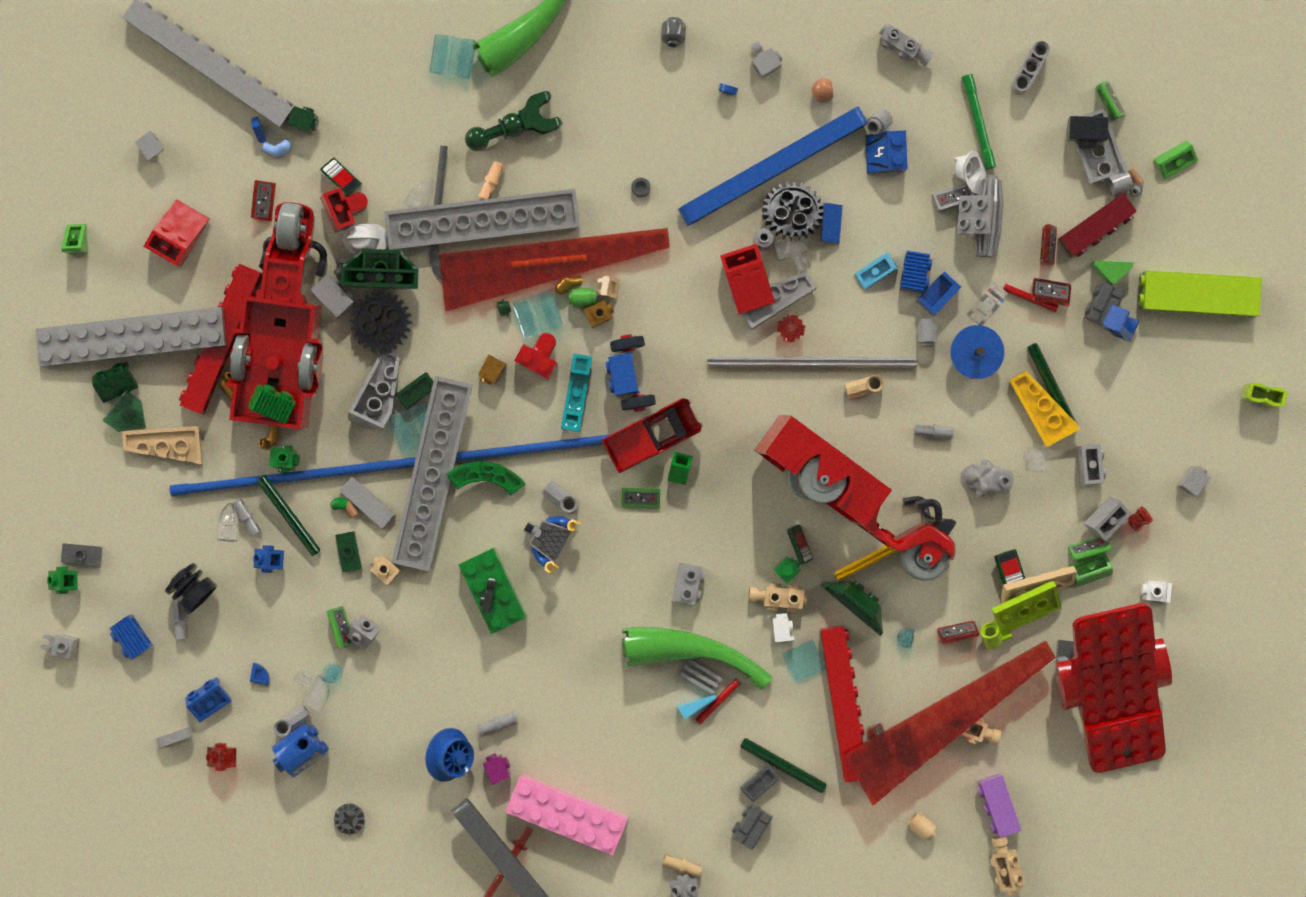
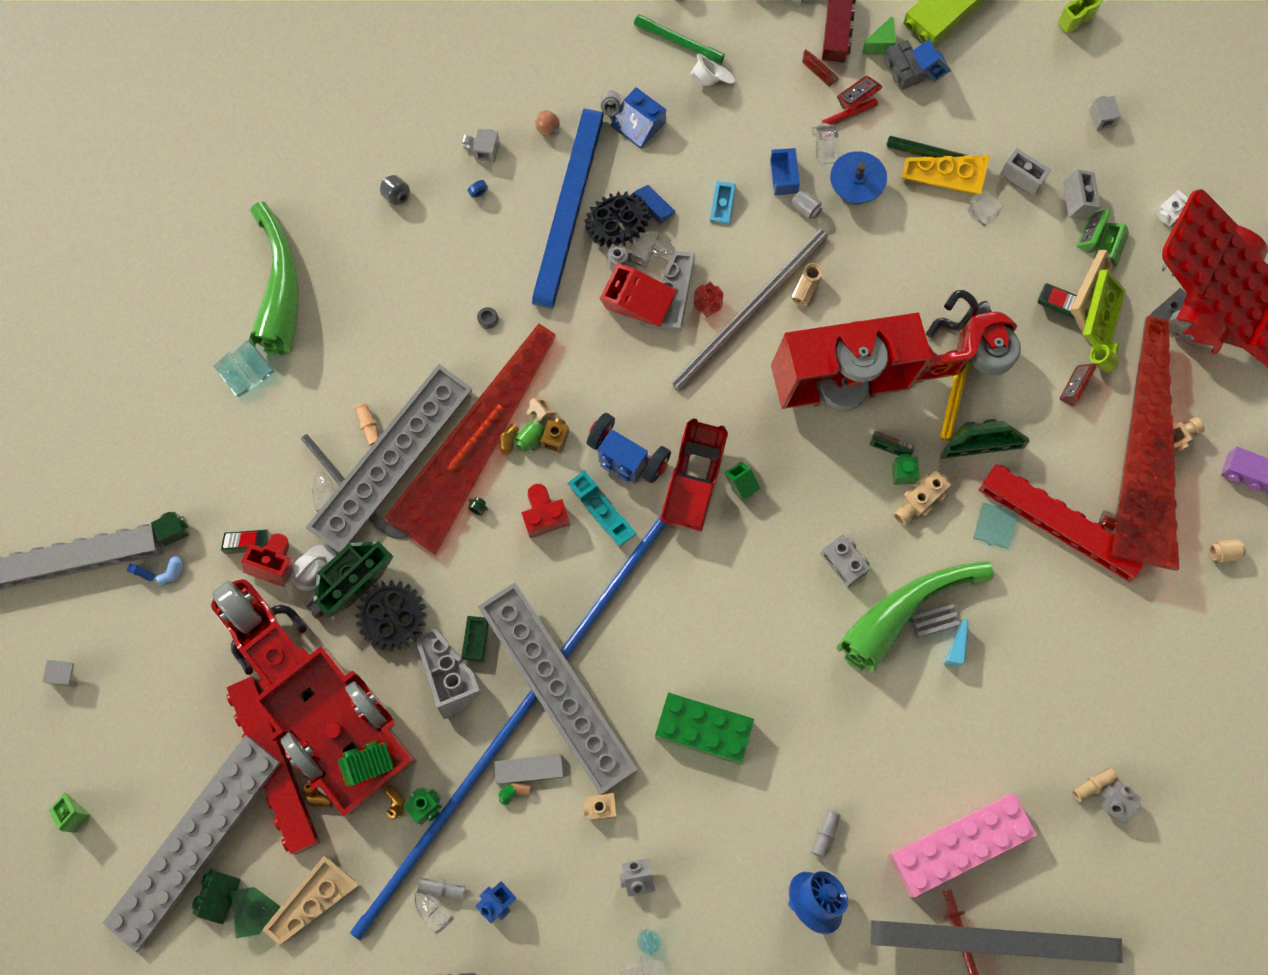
camera: 45 degrees left, 15 degrees down
slope [143,199,210,268] -> none
slope [251,180,276,221] -> none
dark green axle [257,475,320,556] -> none
light grey brick [311,274,356,319] -> none
slope [327,606,353,647] -> none
dark green plate [335,531,362,572] -> none
clear light blue slope [389,402,428,453] -> none
green tile [445,461,525,495] -> none
dark green piece [465,91,563,151] -> none
pearl gold brick [478,354,507,385] -> none
pearl dark grey plate [479,578,496,612] -> none
magenta brick [483,753,511,785] -> none
clear light blue slope [513,289,564,338] -> none
torso [524,516,581,575] -> none
light grey piece [542,480,579,513] -> none
slope [622,488,660,508] -> none
red bar [695,678,741,725] -> none
dark grey brick [731,803,773,850] -> none
dark green axle [740,738,827,793] -> none
dark grey plate [740,762,781,802] -> none
white brick [772,613,794,642] -> none
light grey brick [879,24,934,67] -> none
clear light blue plate [897,628,915,648] -> none
blue brick [899,250,932,293] -> none
light grey axle [914,424,954,439] -> none
slope [932,183,974,212] -> none
light grey plate [957,175,1004,258] -> none
light grey head [961,460,1013,497] -> none
clear red wheel [1127,506,1153,532] -> none

